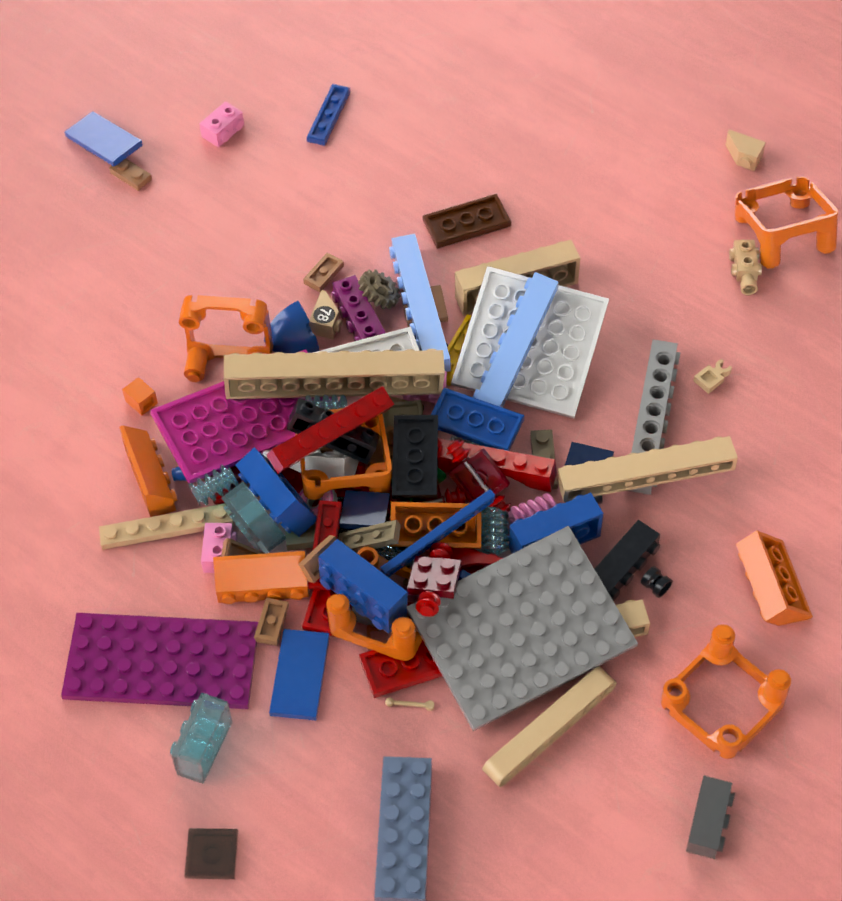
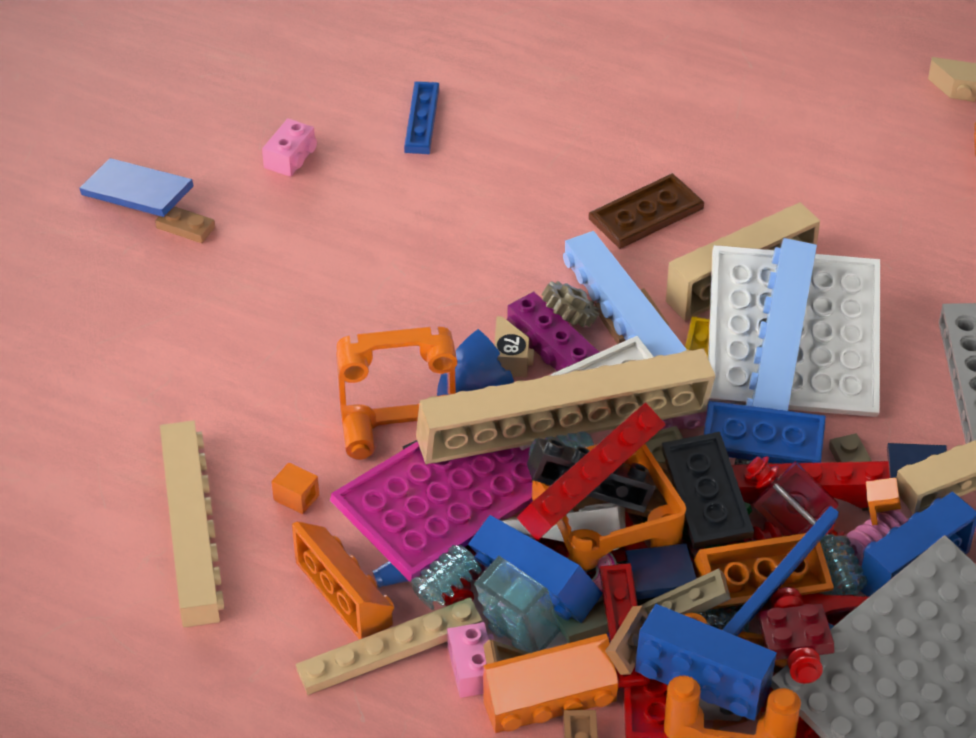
camera: 15 degrees left, 10 degrees down
medium nougat plate [303,253,344,293] -> none
none -> tan brick [160,420,225,628]
none -> orange panel [866,478,901,526]

